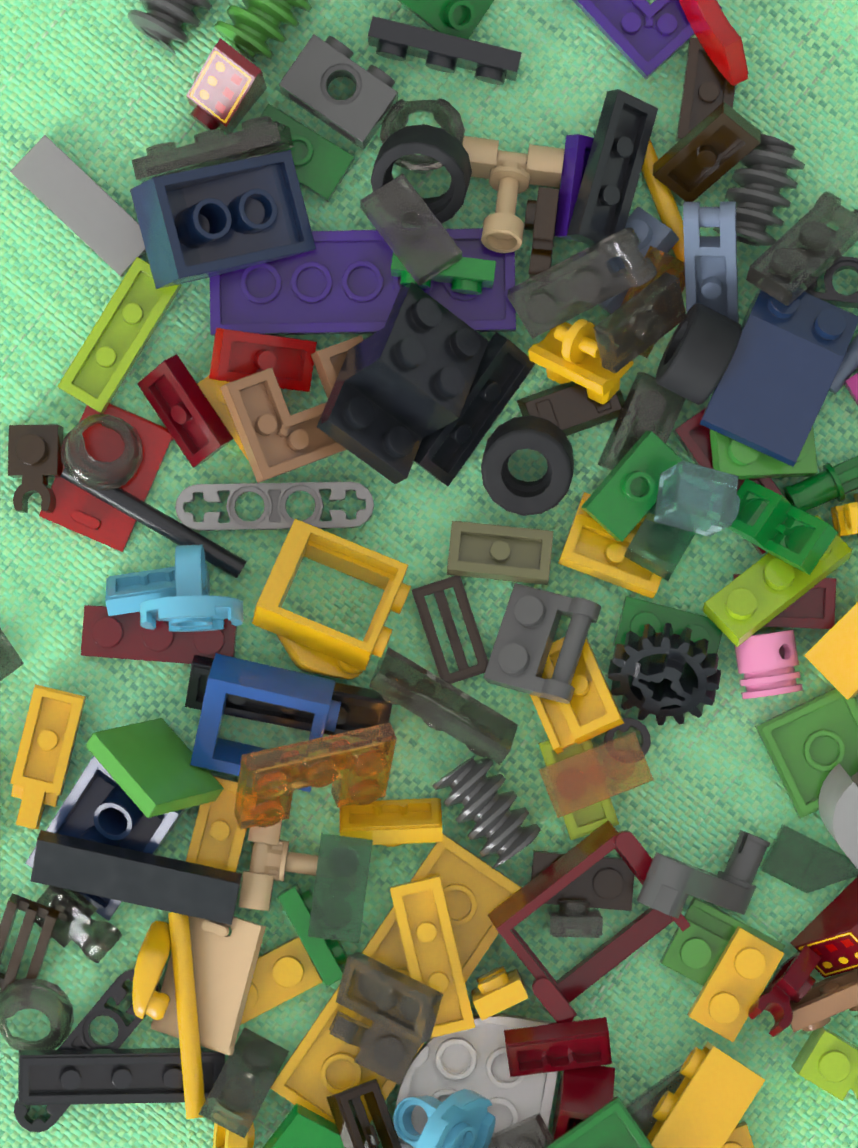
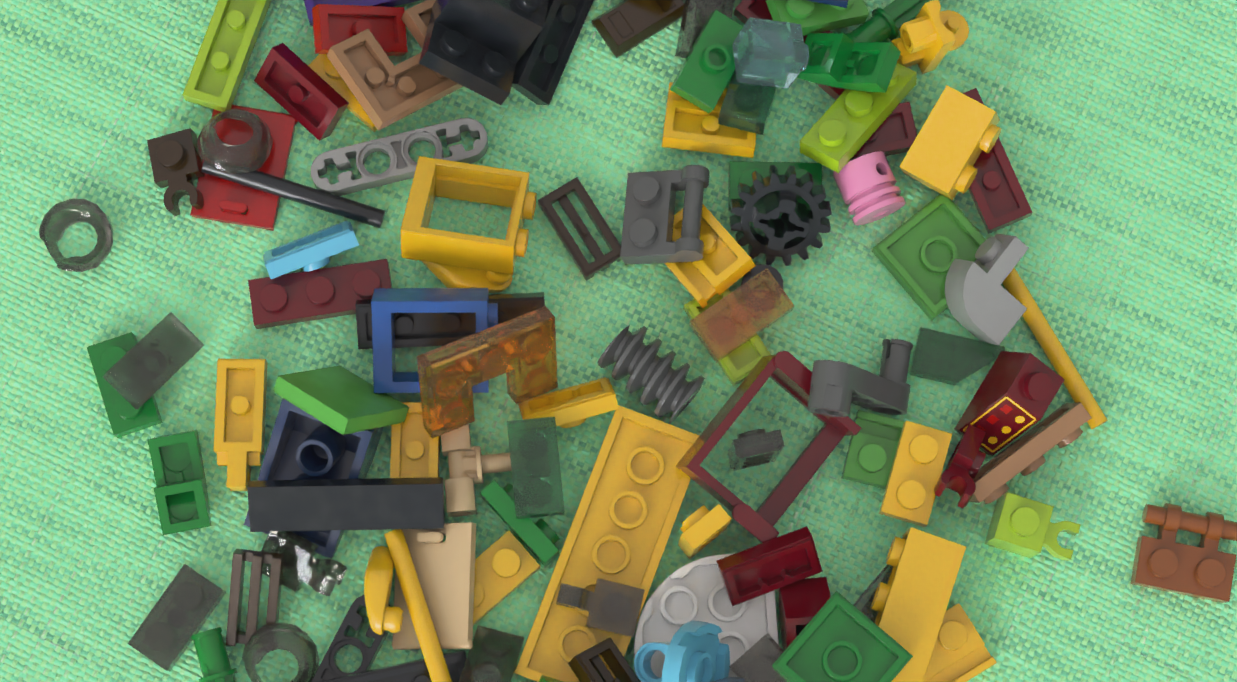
camera: 15 degrees left, 10 degrees down
medium azure tile [140,544,244,632] -> none
clear smoke plate [336,952,443,1045] -> none
clear smoke plate [369,647,518,765] -> none
yellow plate [390,875,476,1039] -> none
olive plate [447,521,553,585] -> none
black tyre [481,415,574,516] -> none
dark brown plate [531,850,634,911] -> none

